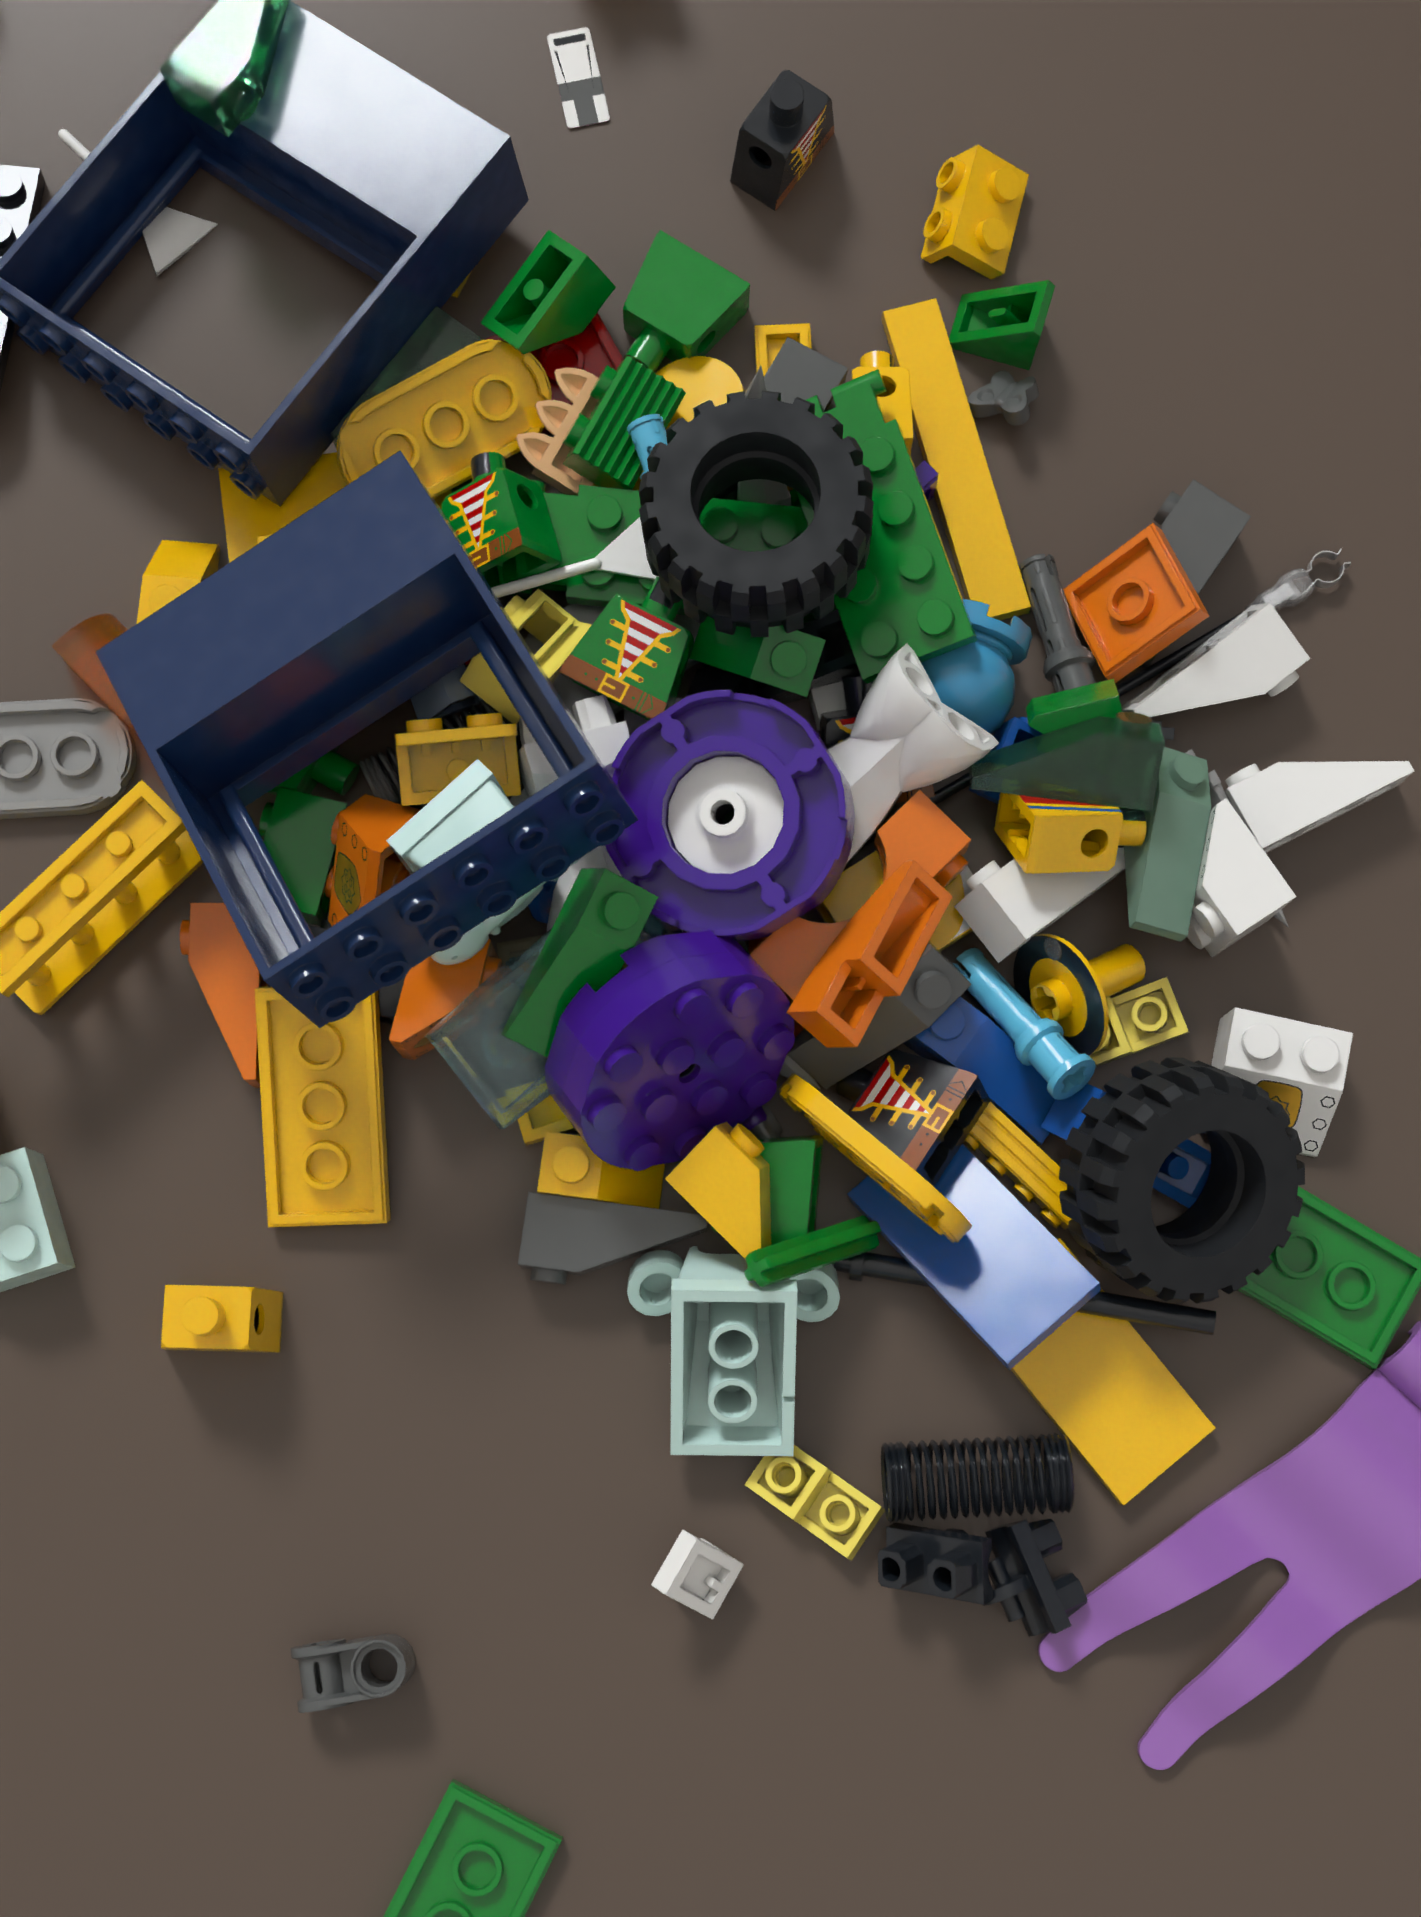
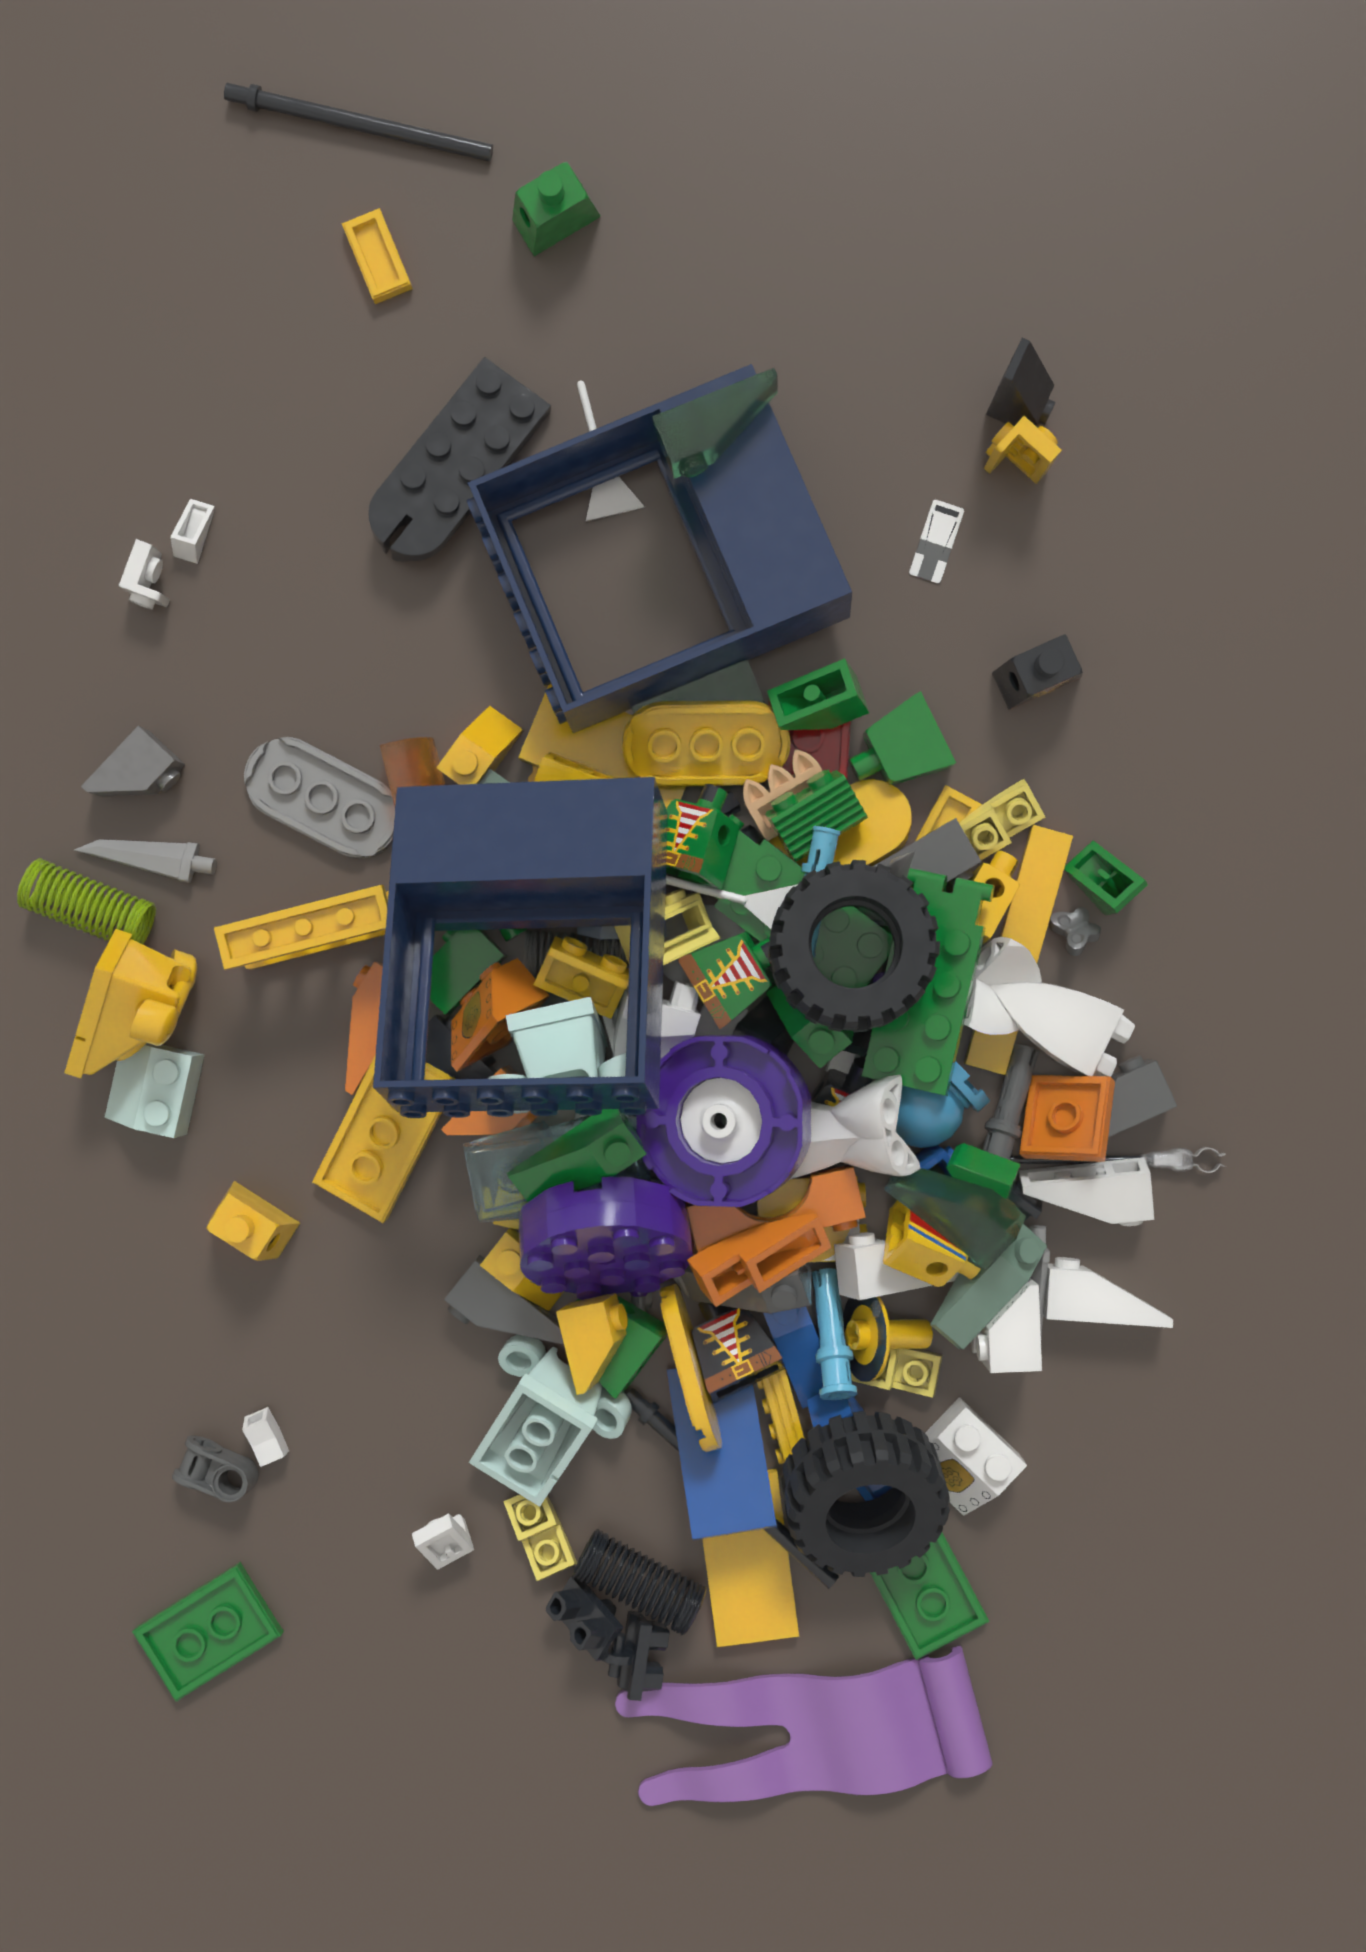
camera: 30 degrees right, 10 degrees up
green axle [744,1215,881,1287] -> none
yellow bracket [921,144,1029,280] -> none
none -> white piece [242,1407,289,1467]
none -> light yellow slope [959,779,1046,860]
none -> white hips [964,937,1135,1077]

